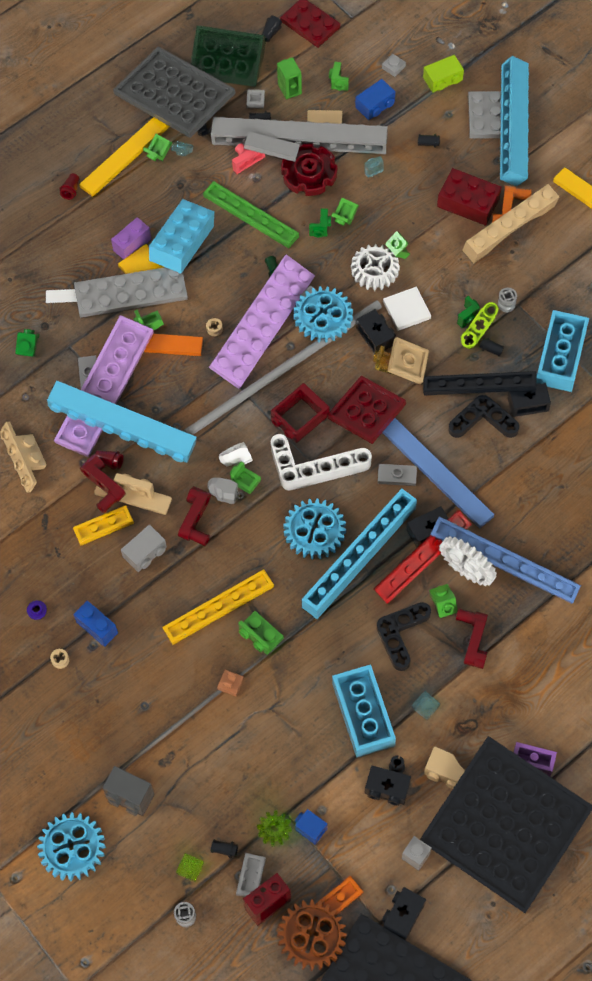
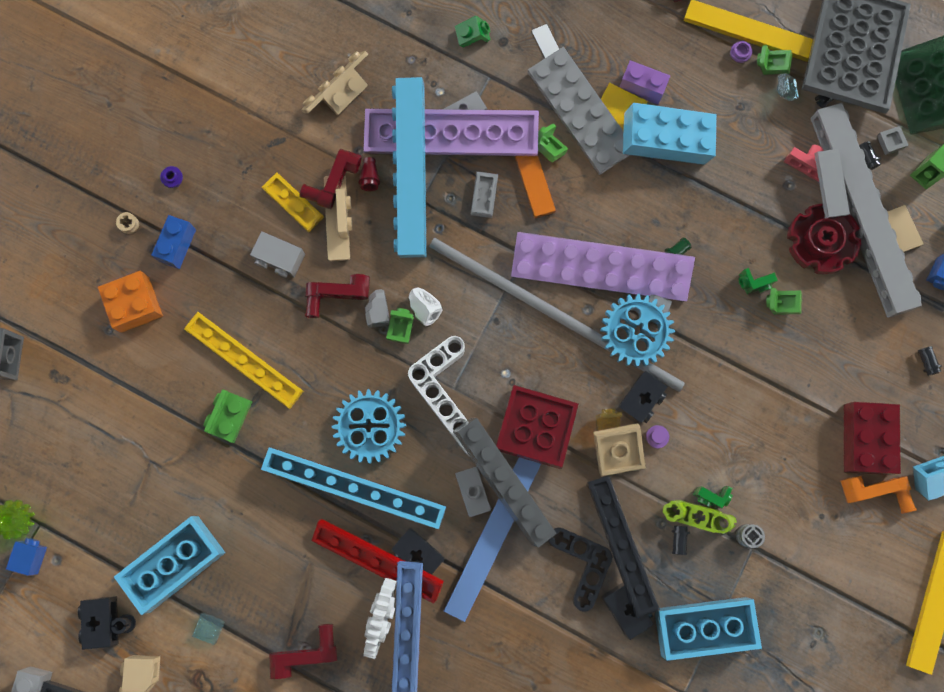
camera: 65 degrees right, 15 degrees up
bright green tile [203,181,299,249] -> none
tan bush [206,318,223,337] -> none
nougat tile [217,670,244,696] -> none
dark red window [271,383,330,443] -> none
white gear [351,244,400,291] -> none
clear light blue plate [365,156,384,178] -> none
black beam [377,602,431,671] -> none
white tile [383,287,431,331] -> none
bracket [385,231,410,259] -> none
bright green bracket [429,584,458,618] -> none
tan arch [463,184,559,264] -> none
none -> orange brick [98,270,163,333]
none -> dark grey brick [453,418,557,548]
none -> light grey plate [471,172,498,218]
none -> medium lavender plate [646,425,669,448]
none -> medium lavender plate [730,41,752,63]

